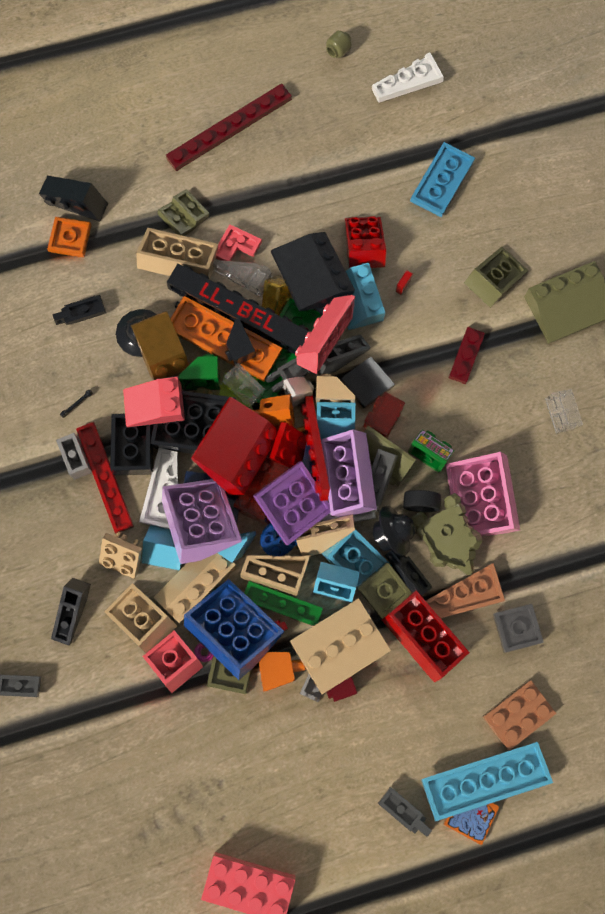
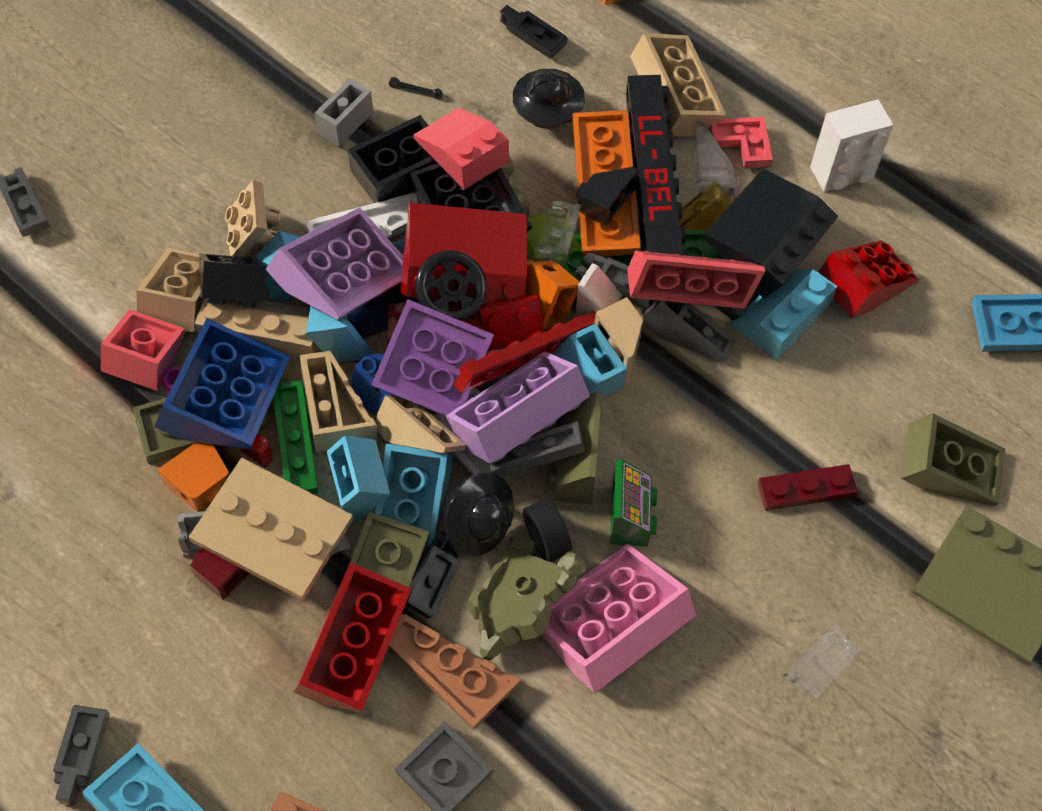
camera: 60 degrees right, 15 degrees down
black slope [51,578,91,645] -> none
red tile [76,422,134,534] -> none
pearl gold slope [131,311,189,380] -> none
olive slope [158,189,210,236] -> none
dark red plate [166,83,292,171] -> none
green slope [179,354,220,391] -> none
black slope [340,357,395,408] -> none
clear red brick [363,392,405,438] -> none
red tile [396,270,413,295] -> none
none -> black slope [199,253,266,307]
none -> black plate [415,250,487,322]
none -> white brick [810,99,893,192]

